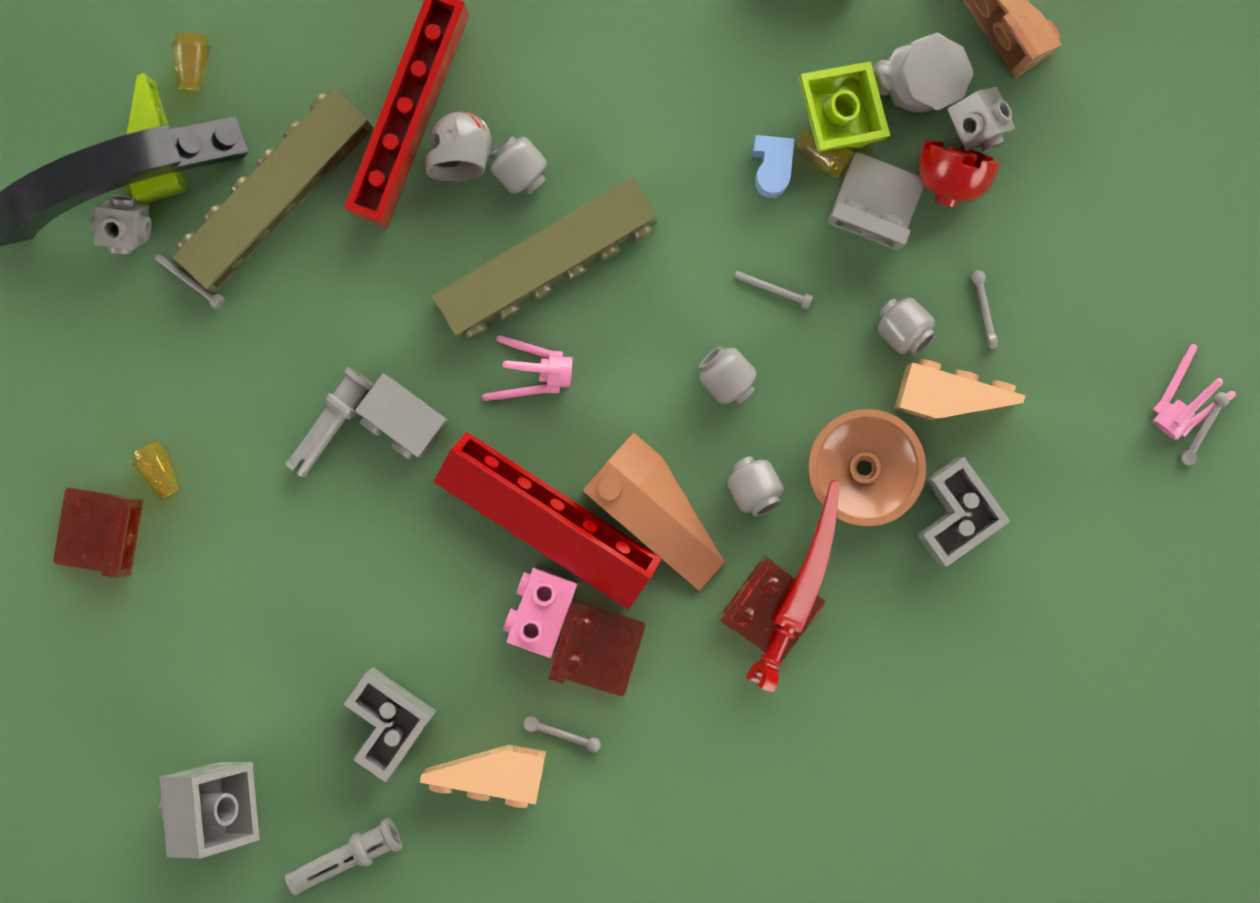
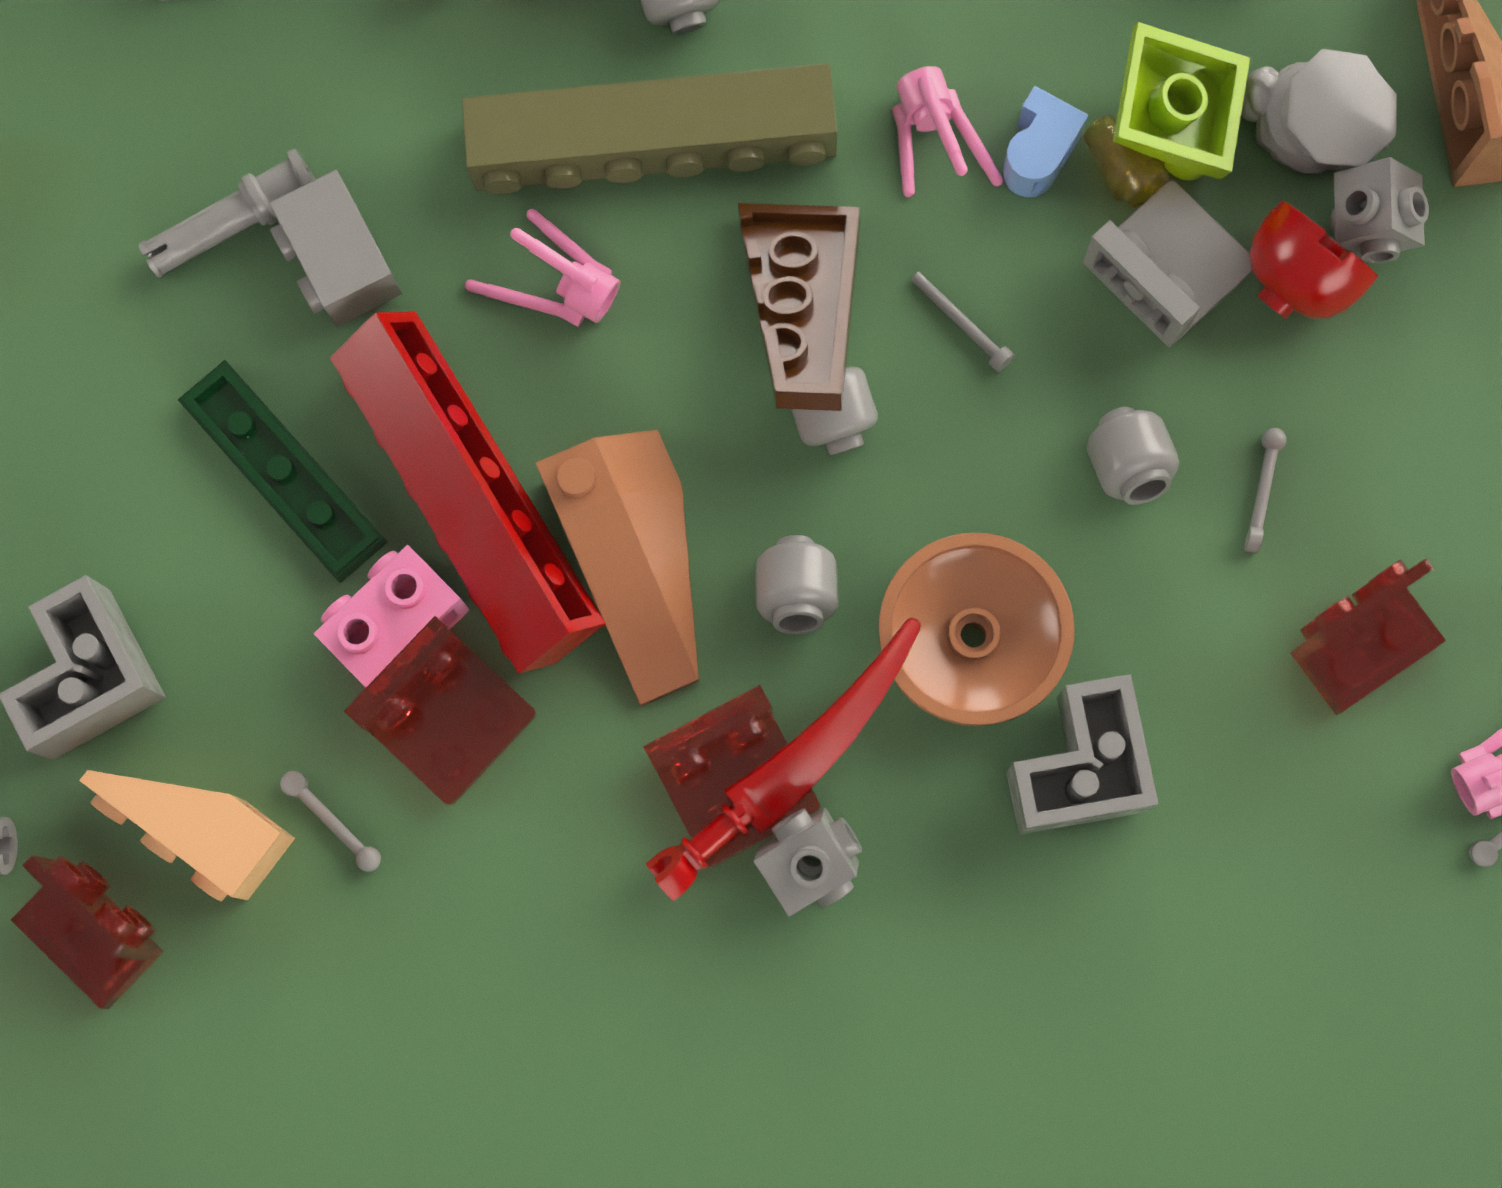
camera: 30 degrees right, 10 degrees down
light nougat slope [894,359,1026,420] -> none
none -> clear red bracket [11,855,164,1009]
none -> dark green tile [177,360,388,583]
none -> wing [738,203,860,411]
none -> light grey brick [754,807,862,917]
none -> bright pink plant [891,66,1003,197]
none -> clear red bracket [1291,558,1446,715]

